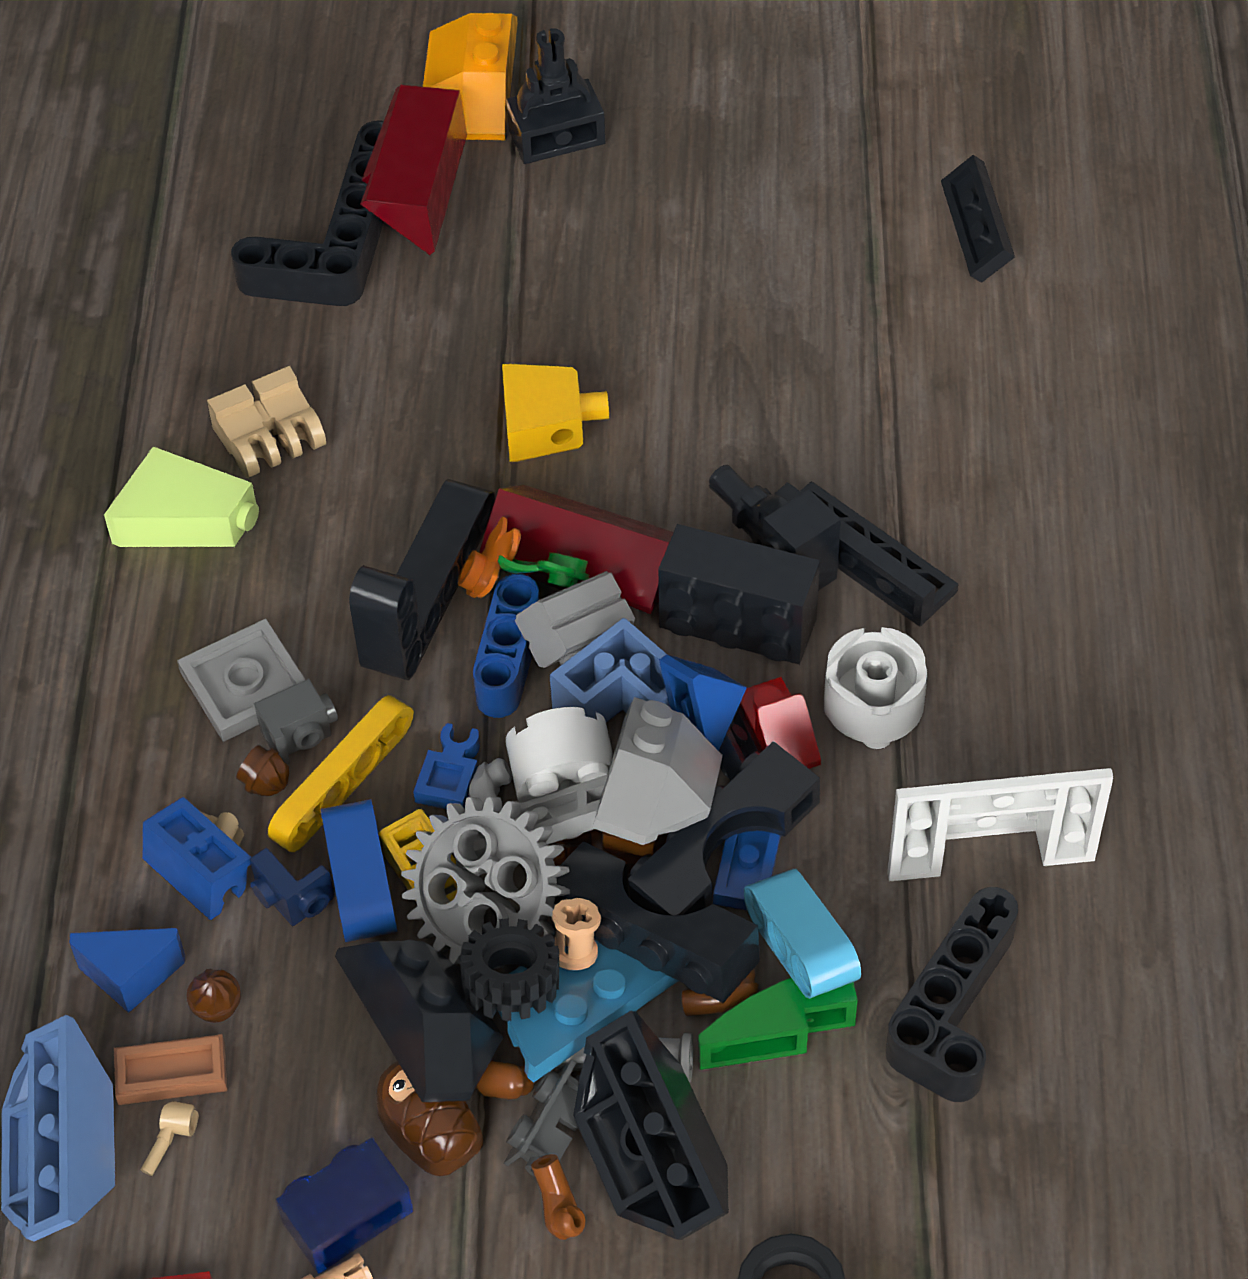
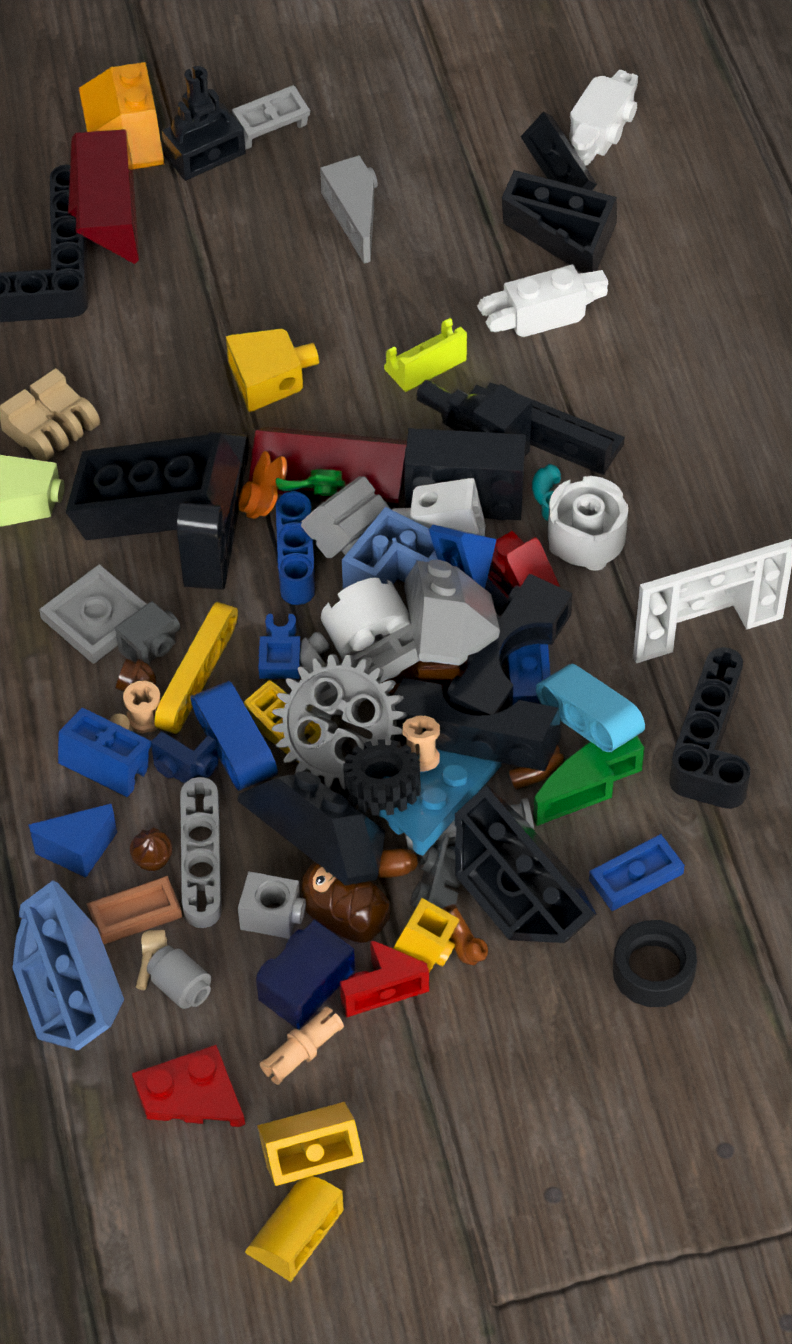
camera: 15 degrees left, 0 degrees up
none -> black brick [65,433,240,540]
none -> light nougat bush [123,681,160,734]
none -> light grey brick [147,946,211,1009]
none -> light grey beam [180,777,222,928]
none -> light grey hinge [232,85,310,150]
none -> light grey brick [238,871,306,939]
none -> light grey slope [320,155,378,264]
none -> red slope [340,941,429,1017]
none -> neon yellow hinge [384,318,467,392]
none -> white torso [392,478,486,536]
none -> yellow brick [393,898,460,973]
none -> white hinge [477,264,608,337]
none -> black wedge [502,170,617,273]
none -> teal arm [532,464,561,521]
none -> white hinge [569,70,638,166]
none -> blue plate [589,834,685,911]

